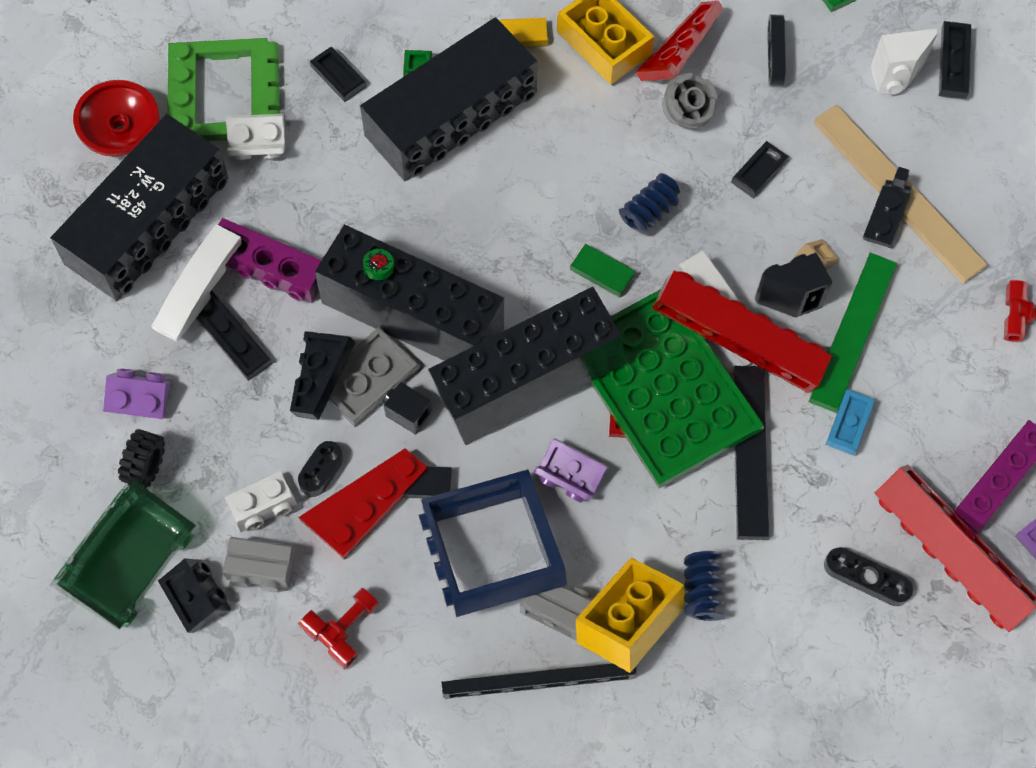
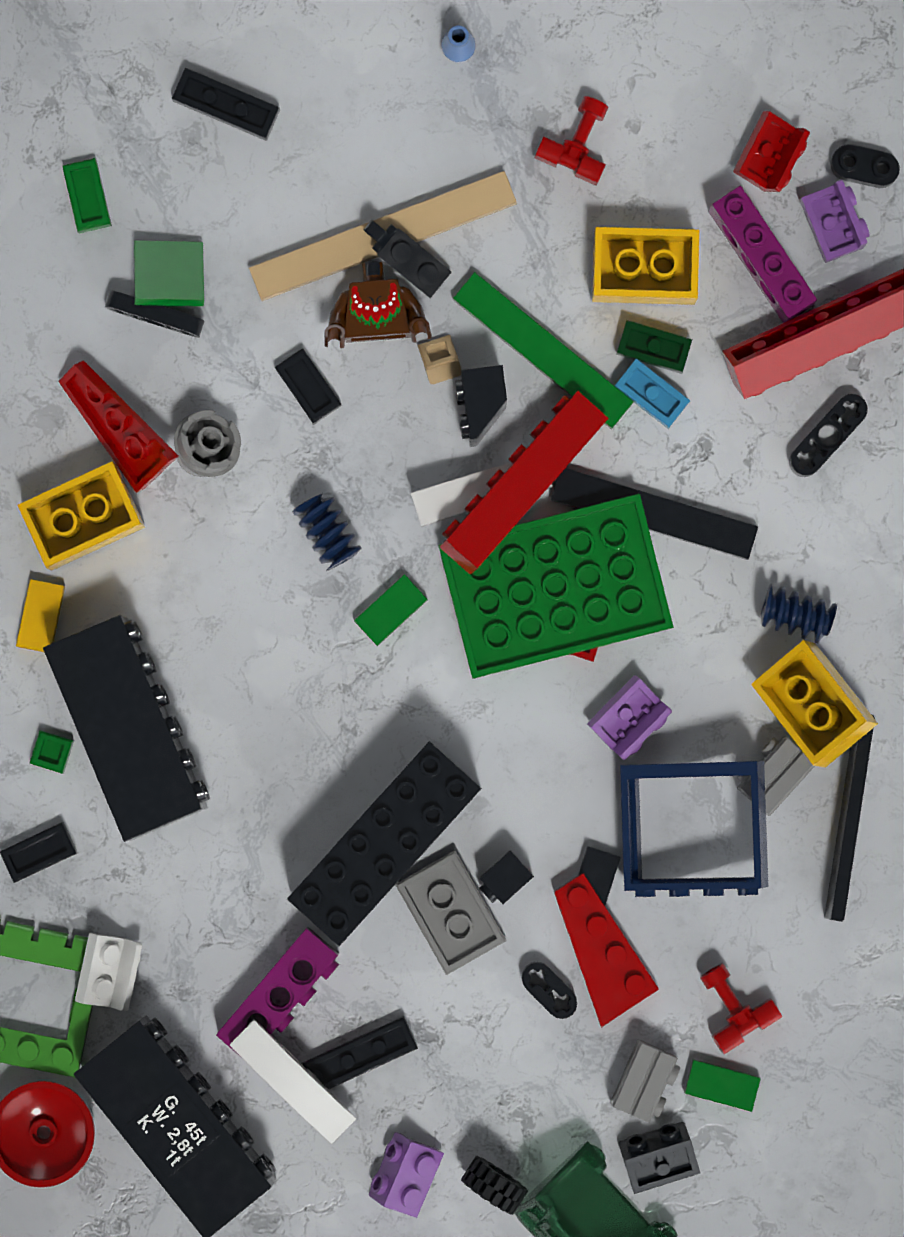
camera: 70 degrees left, 20 degrees up
white bracket [224,471,297,532] -> none
black wing [290,331,356,420] -> none
green tile [363,249,394,280] -> none
black brick [428,286,626,445] -> none
white slope [870,28,938,95] -> none
none -> green tile [134,240,204,306]
none -> reddish brown torso [324,261,432,349]
none -> yellow brick [592,227,699,305]
none -> dark green plate [616,320,693,374]
none -> green tile [684,1059,761,1112]

